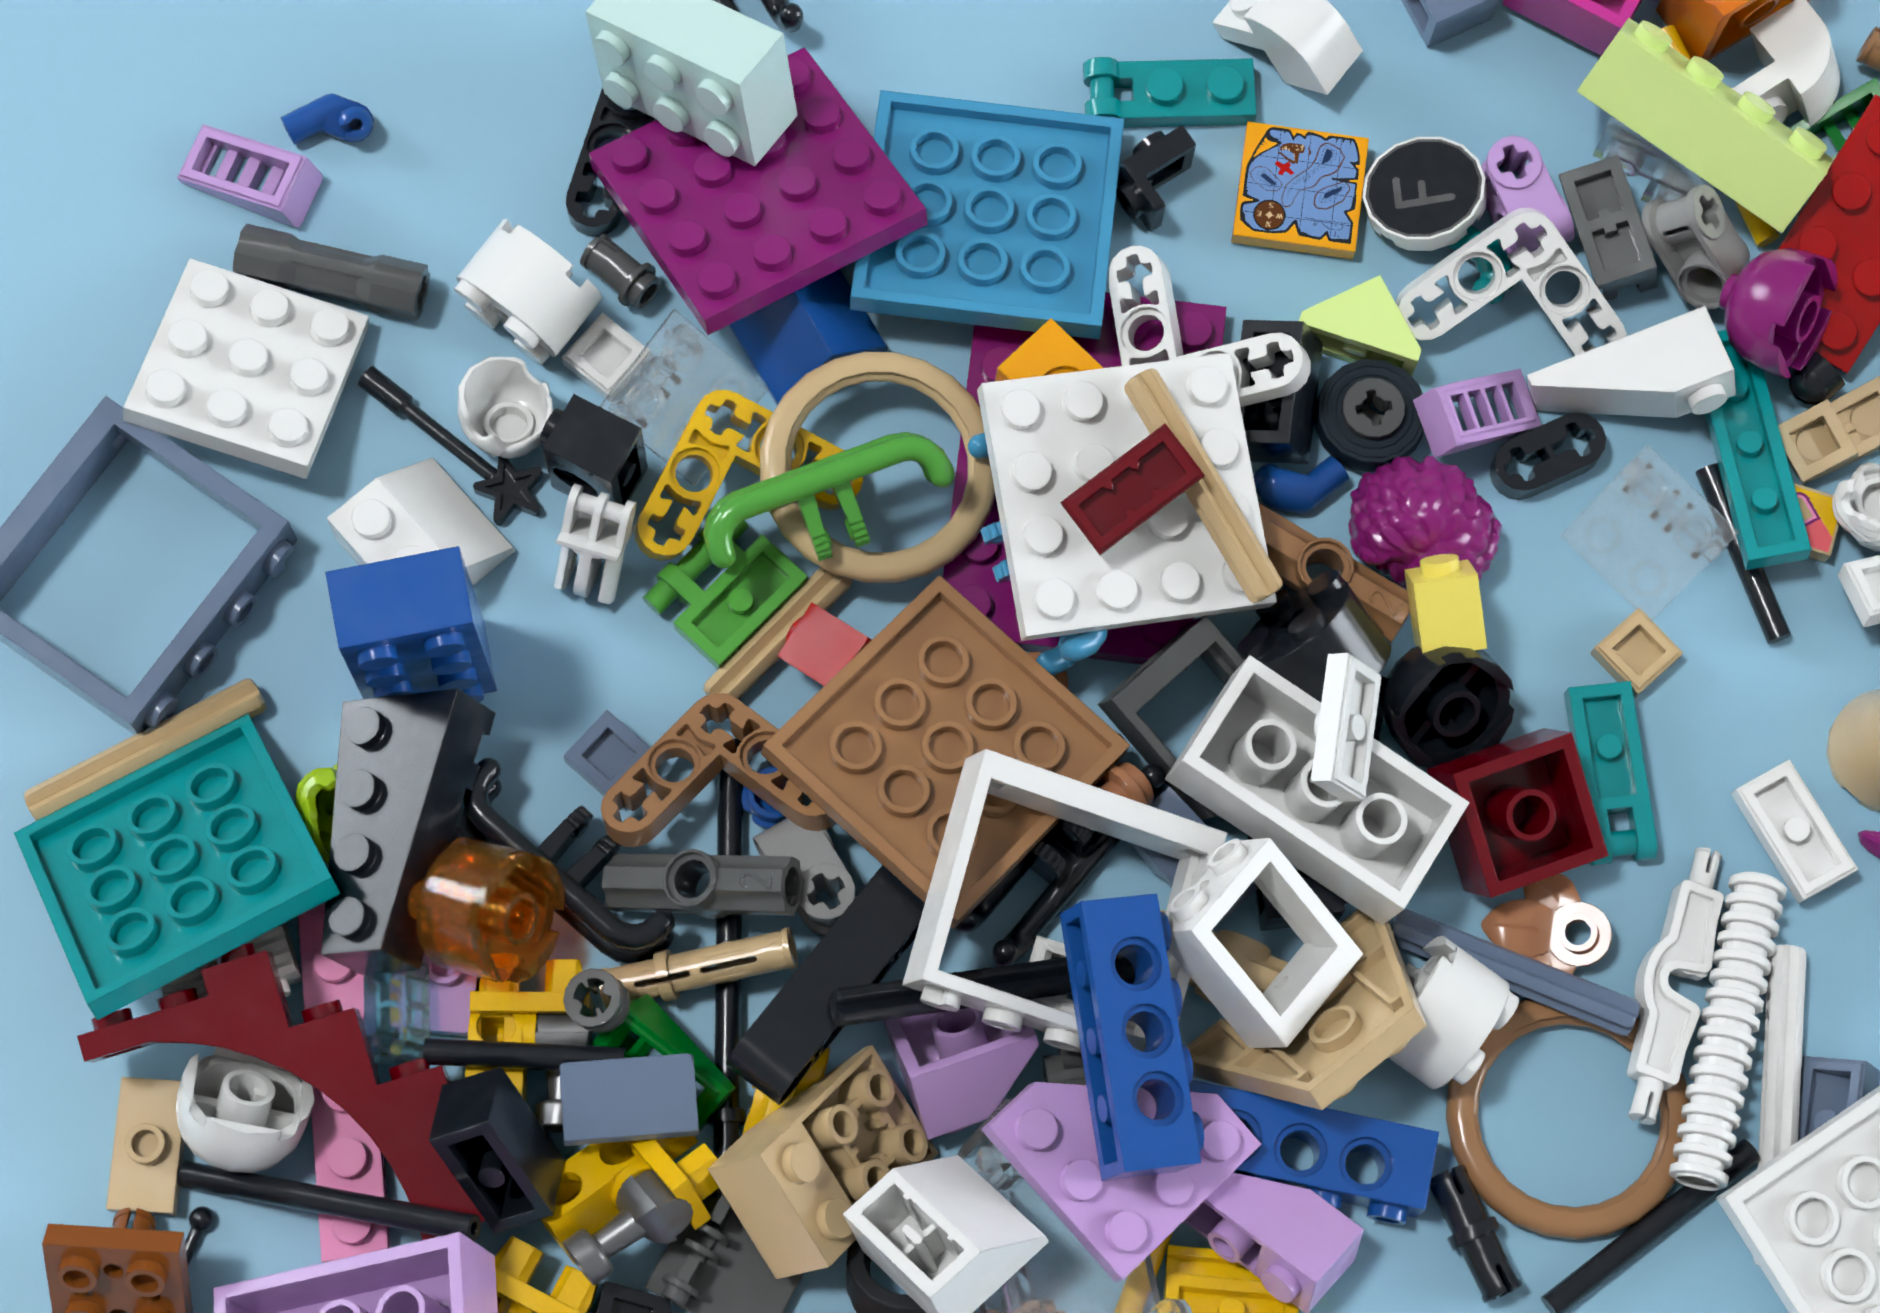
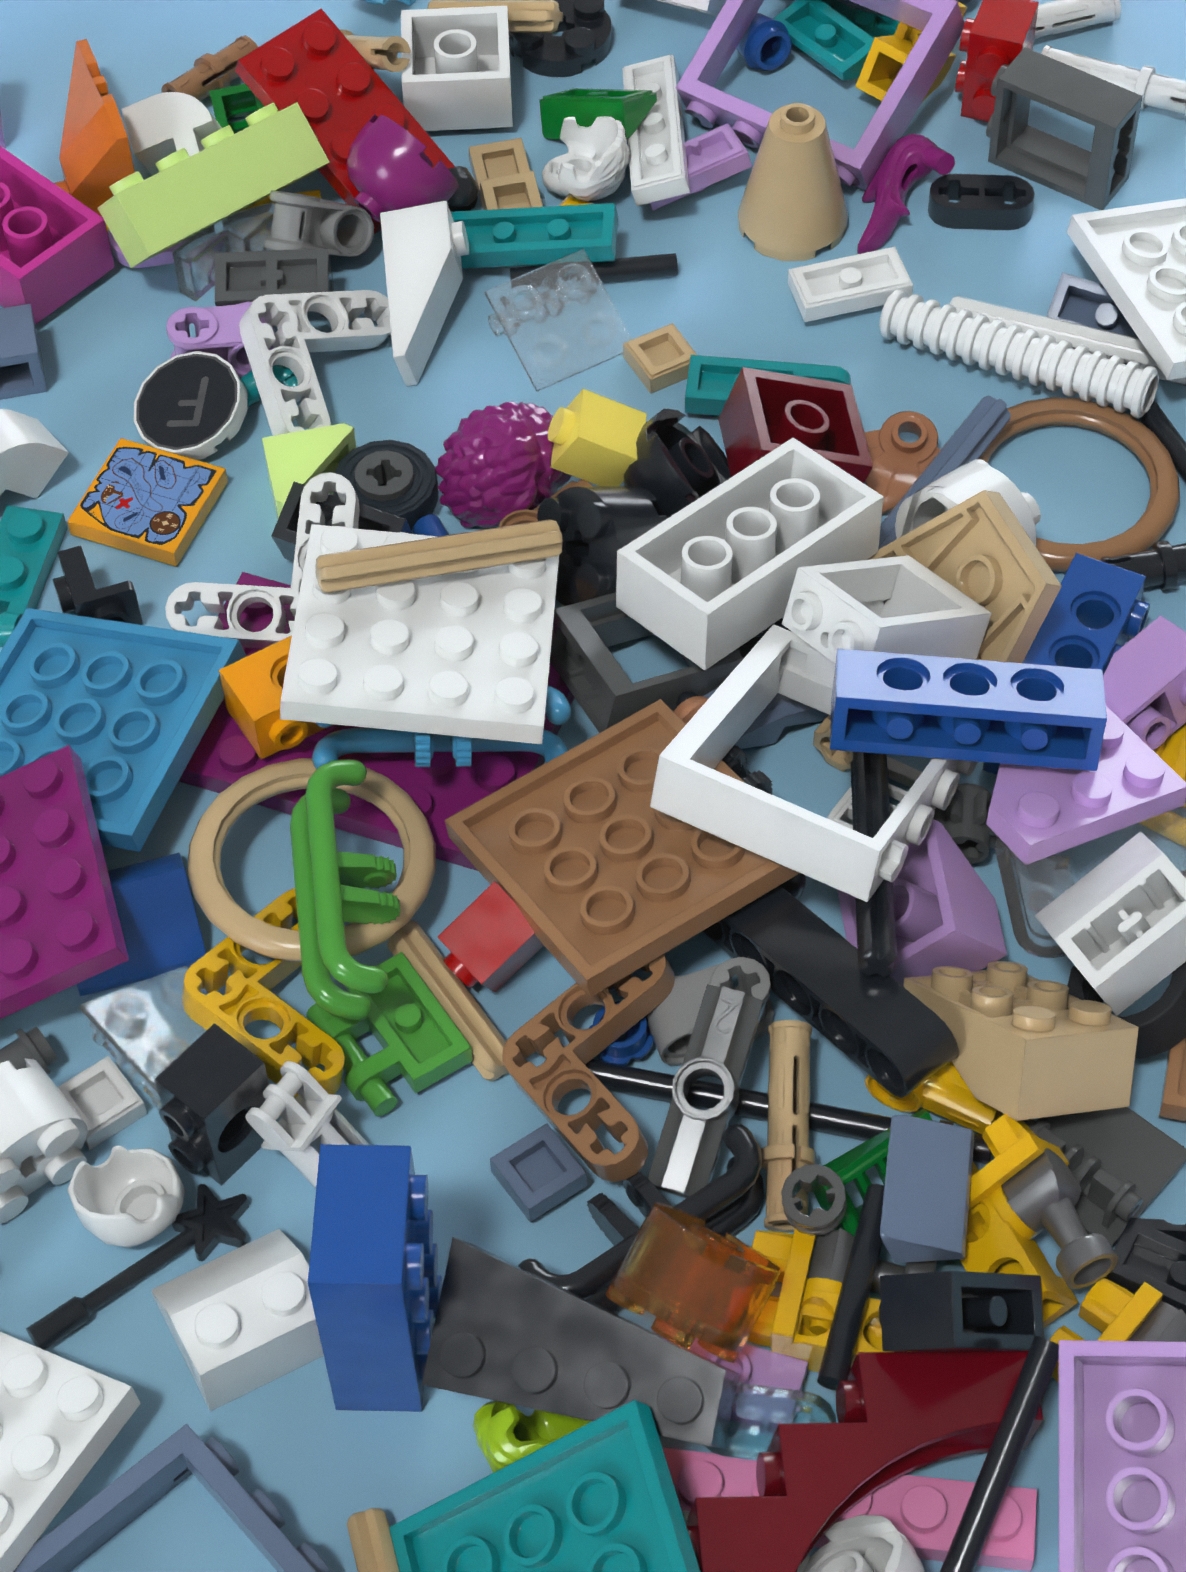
camera: 70 degrees left, 20 degrees down
dark red plate [1060,423,1205,556] -> none
white plate [1311,653,1381,802] -> none
lavender slope [1413,368,1541,458] -> none
black beam [1489,412,1606,500] -> none
white piece [1627,847,1724,1125] -> none

